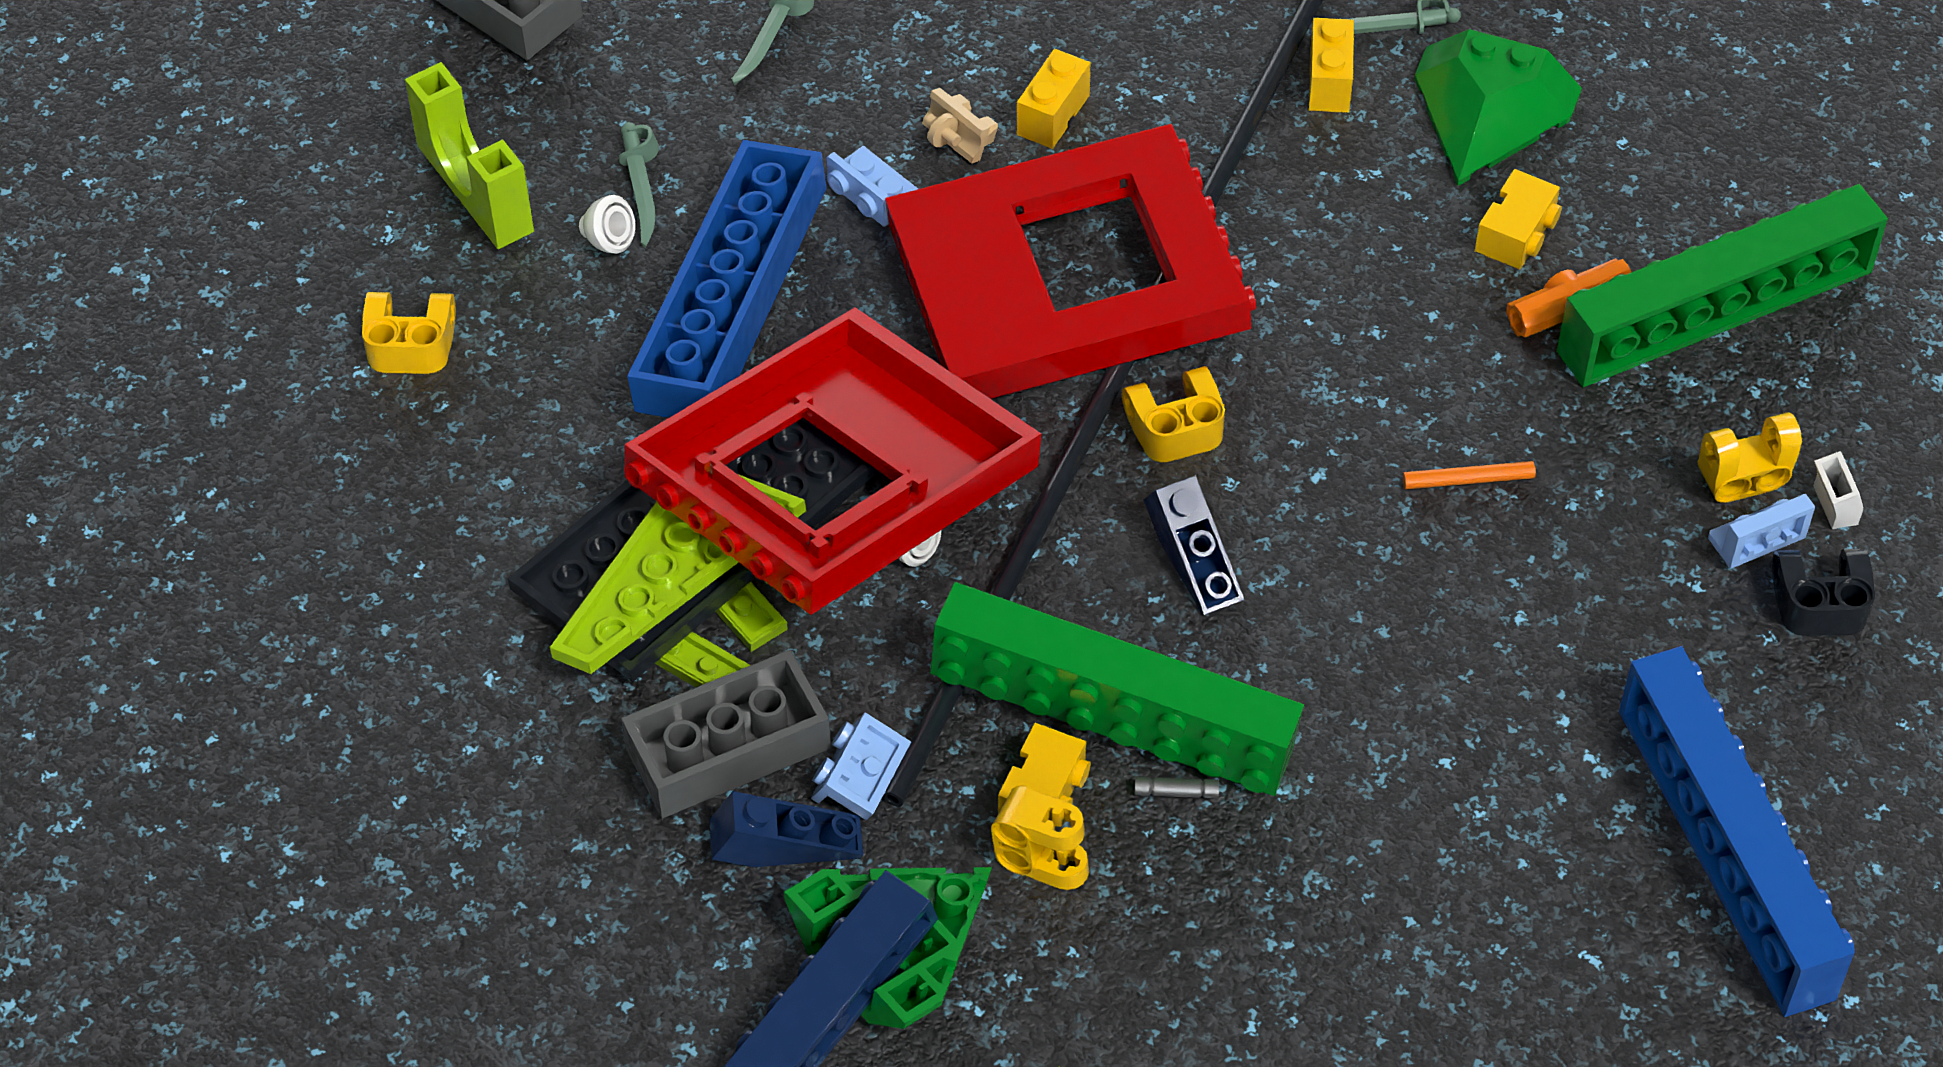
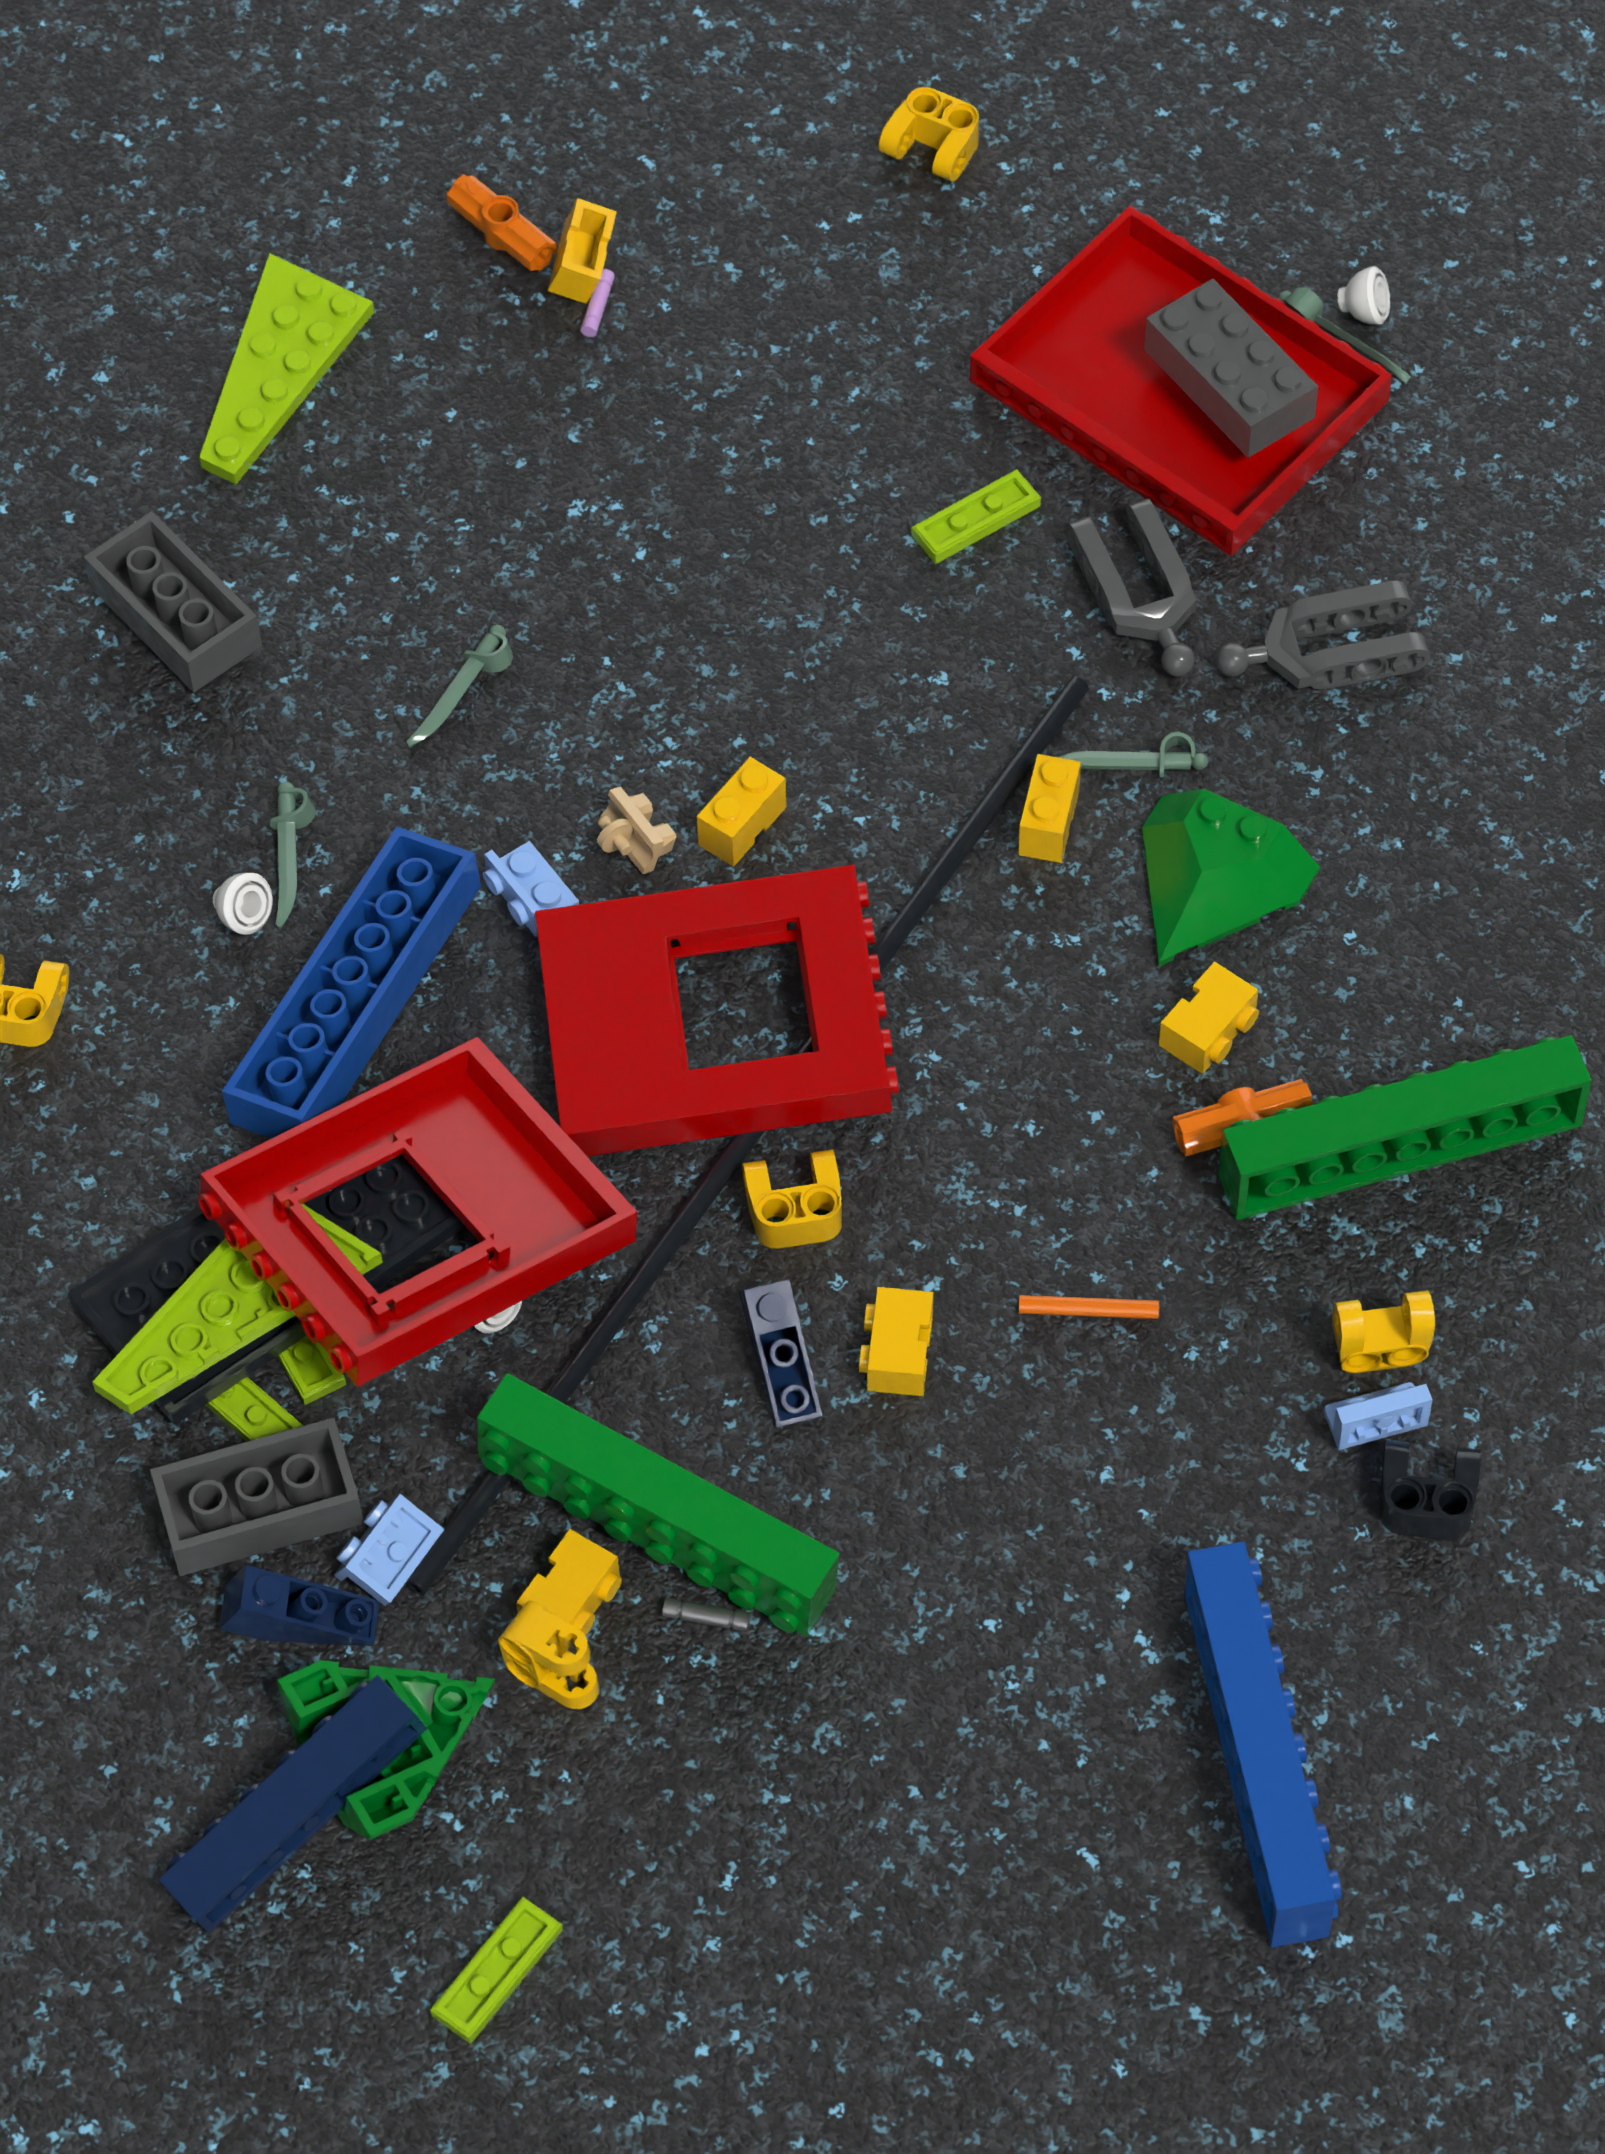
camera: 10 degrees right, 5 degrees up
lime arch [405,62,534,249] -> none
white piece [1813,451,1863,529] -> none
none -> yellow brick [859,1287,933,1396]

